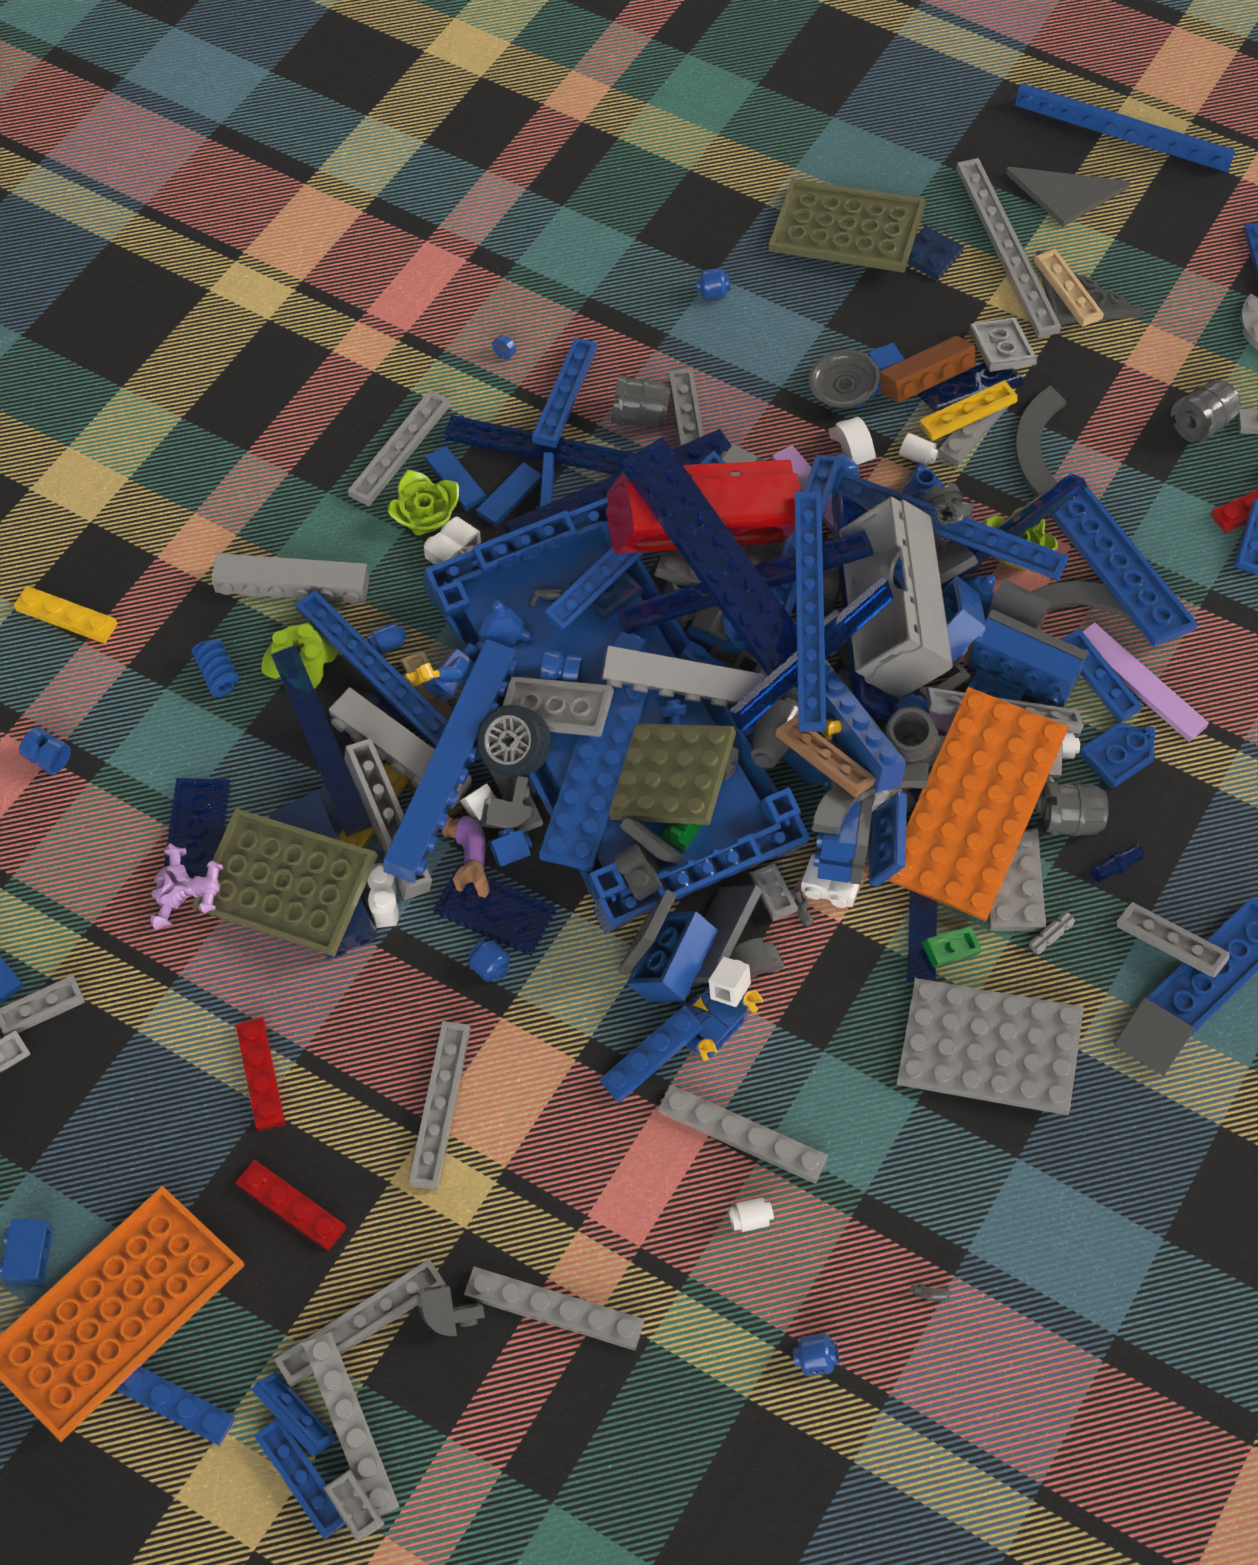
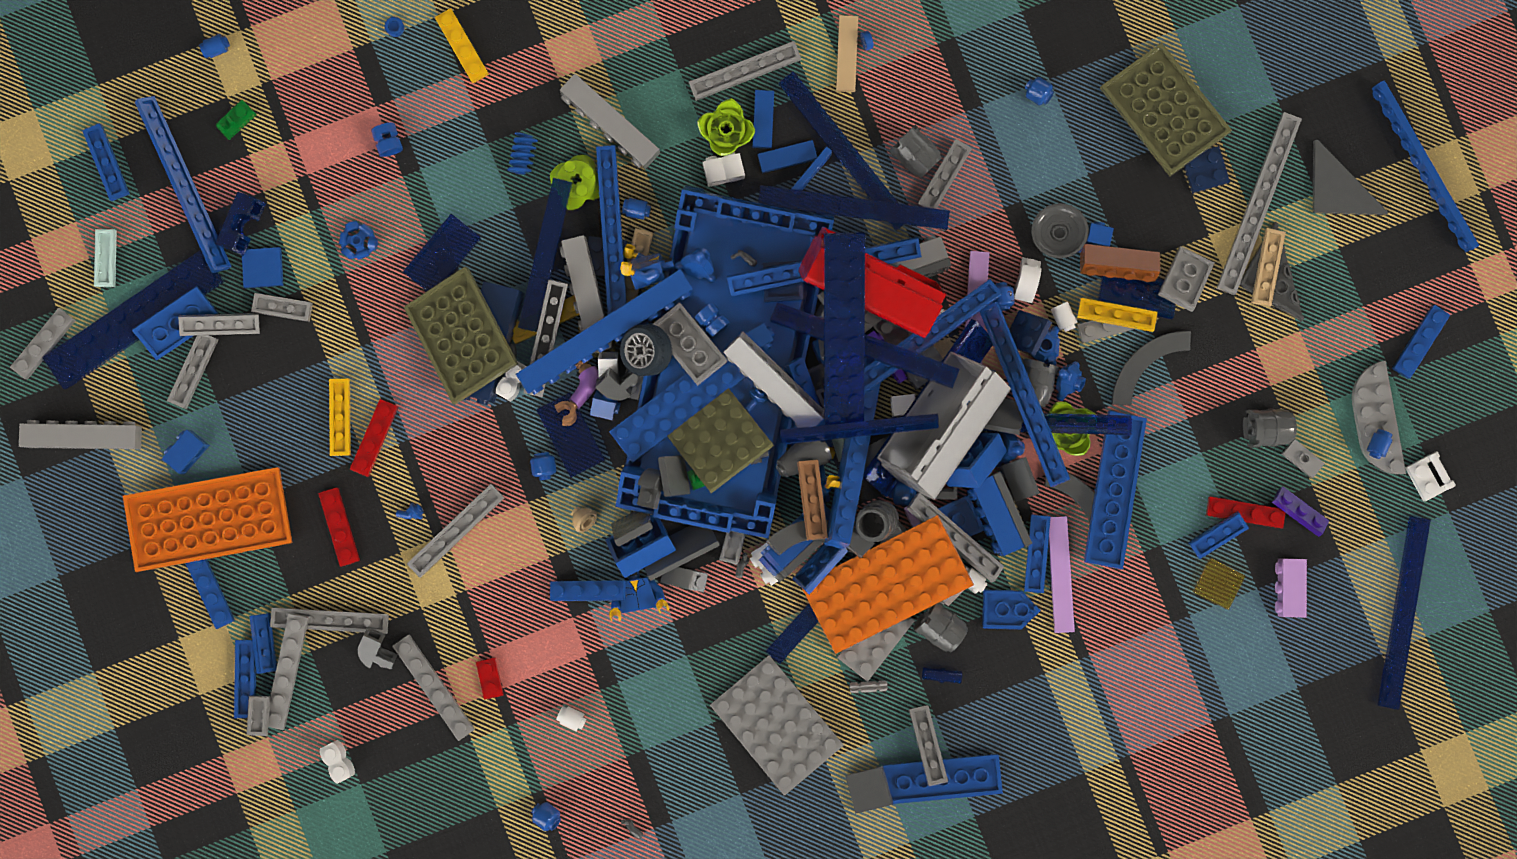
camera: 35 degrees right, 25 degrees up
lavender piece [150,843,223,930] -> none
blue plate [532,338,598,448] -> none
light grey plate [658,1084,828,1184] -> none
white brick [709,957,751,1007] -> none
blue plate [795,492,826,732] -> none
green plate [922,926,982,968] -> none
dark grey connector [934,496,975,525] -> none
none -> white brick [320,740,355,784]
none -> yellow plate [329,379,351,456]
none -> blue piece [339,221,378,260]
none -> blue plate [396,503,424,519]
none -> red plate [476,657,504,700]
none -> tan brick [571,507,597,532]
none -> tan tile [836,15,858,92]
none -> dark blue plate [1009,310,1052,357]
none -> blue rock [1056,362,1086,401]

